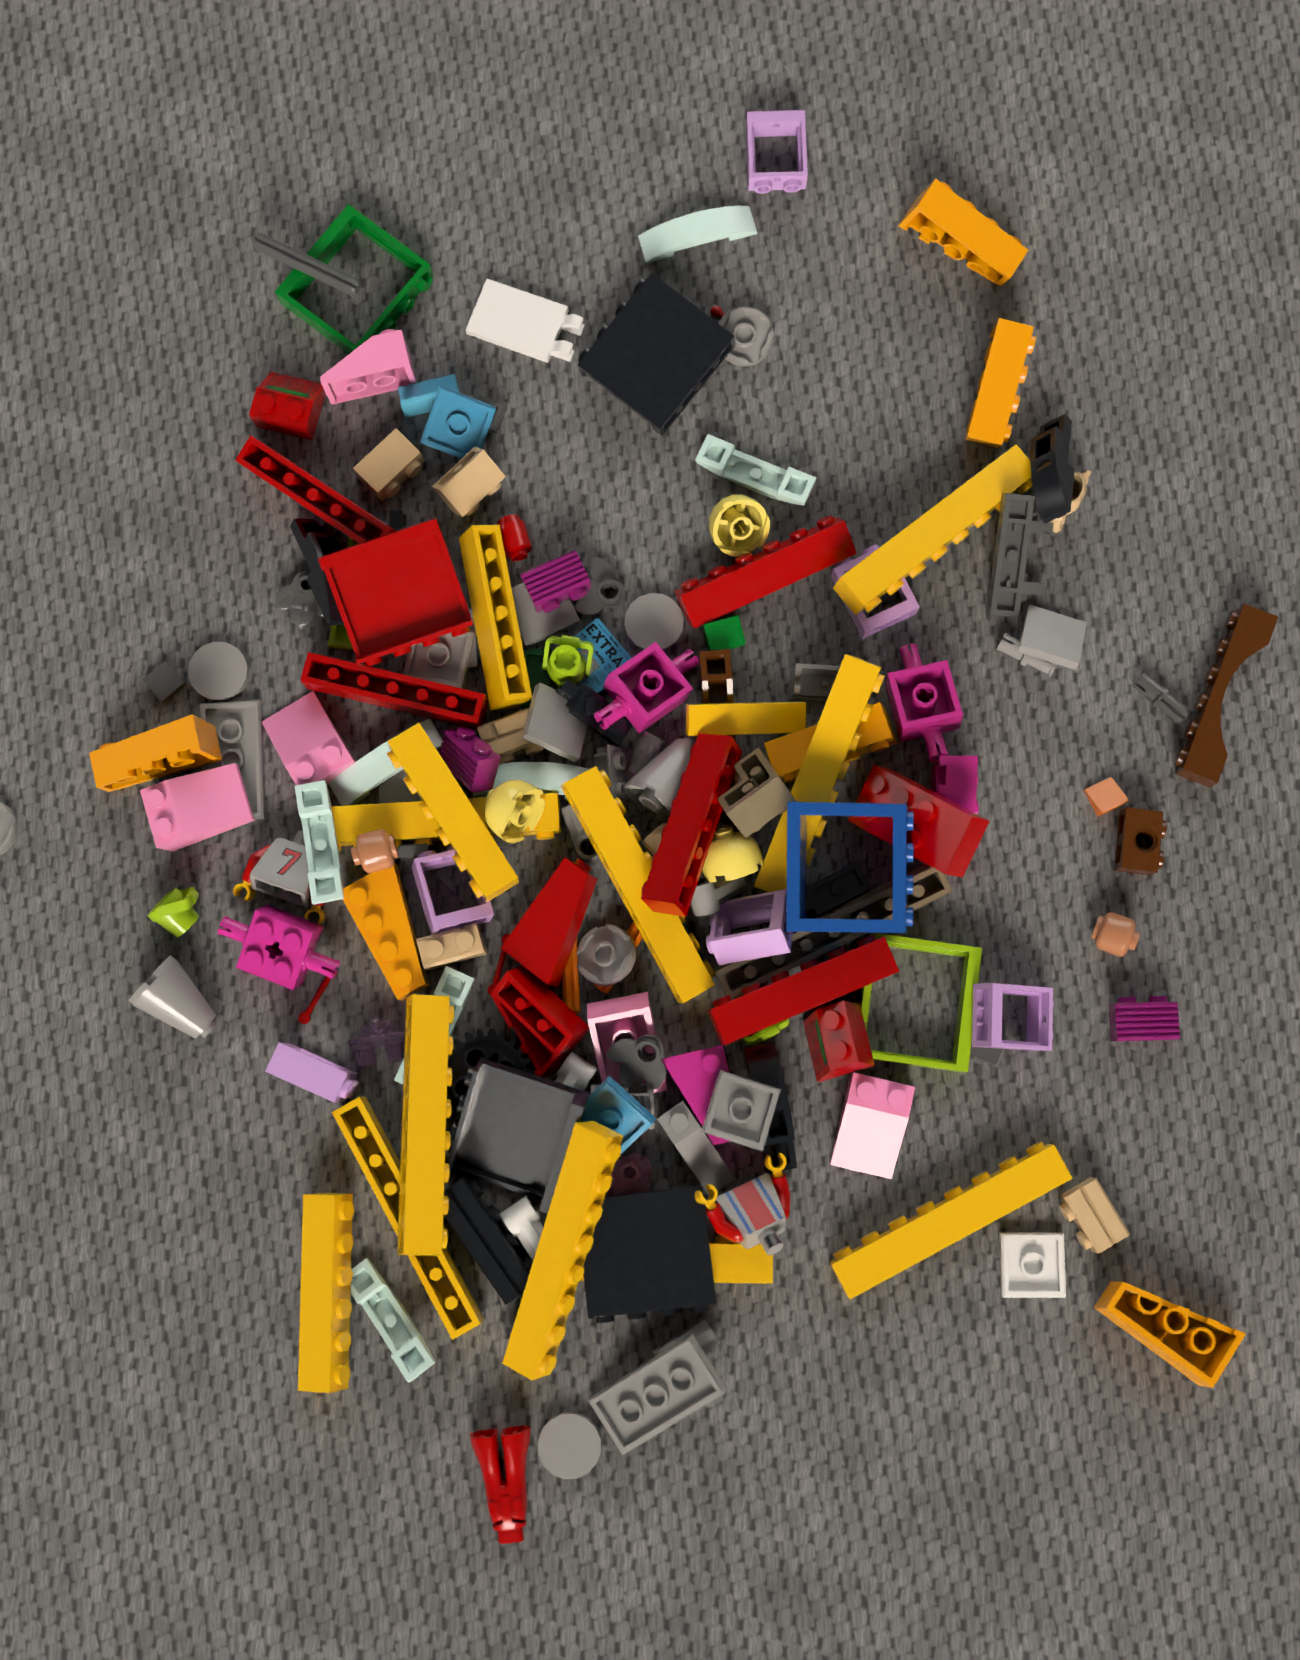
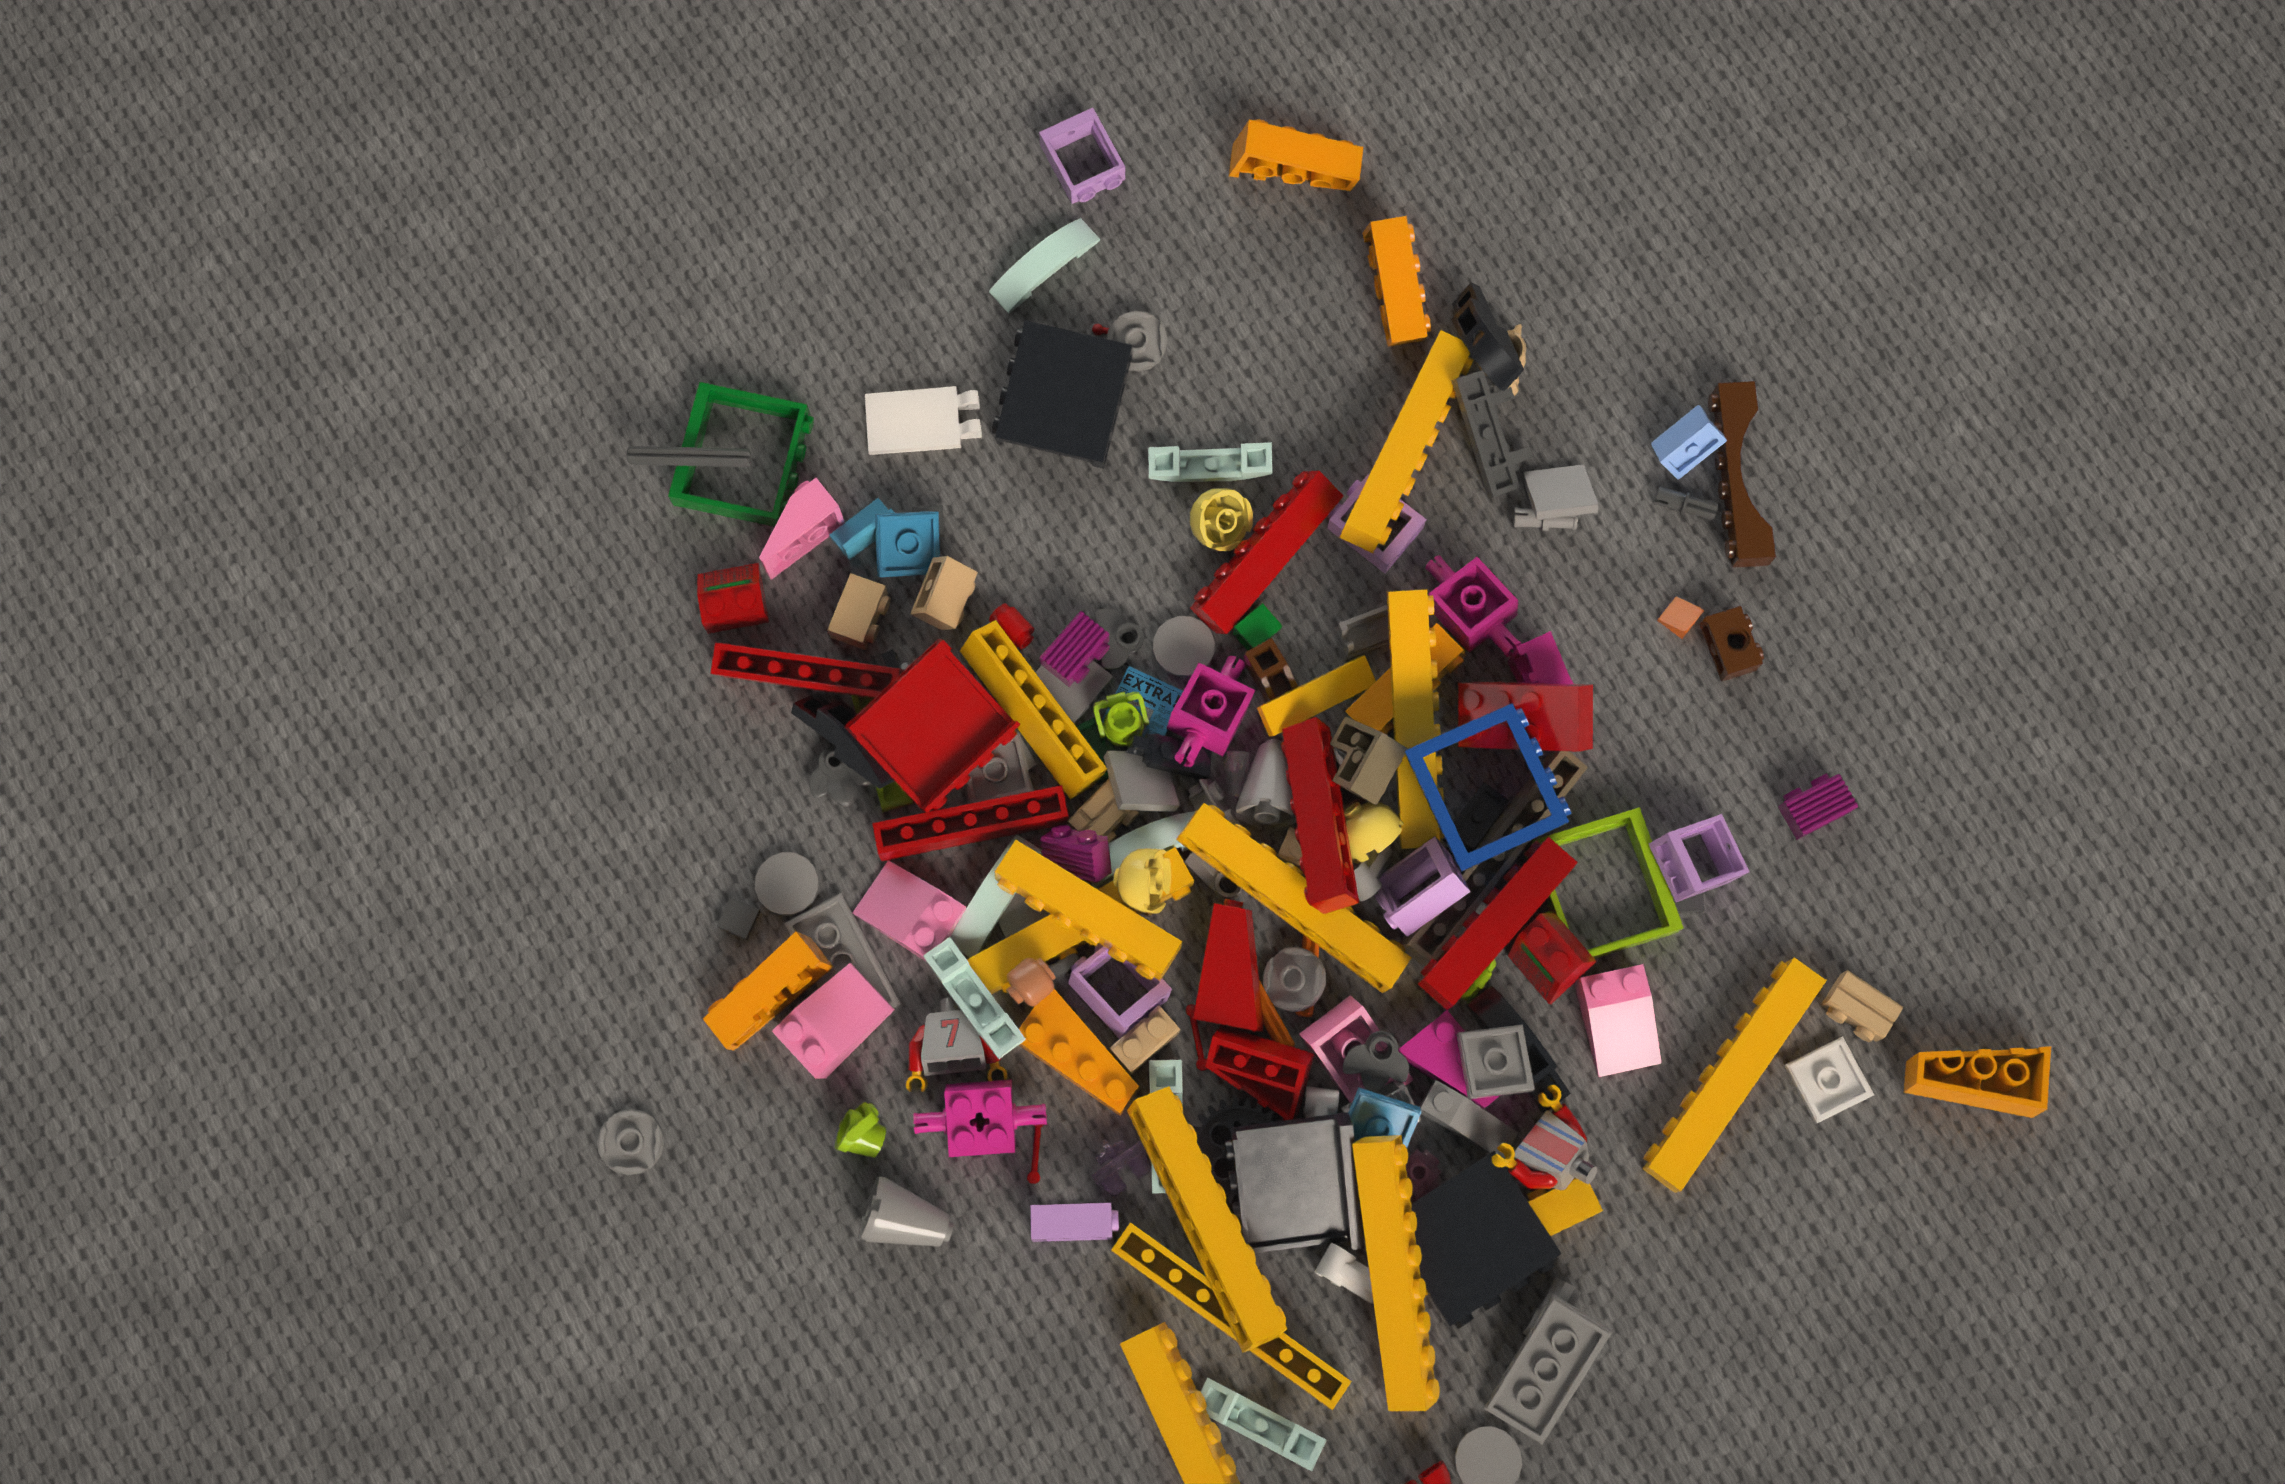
camera: 30 degrees left, 5 degrees down
black brick [444,1176,533,1305] -> none
nougat head [1091,912,1141,957] -> none
none -> light blue panel [1651,405,1727,480]

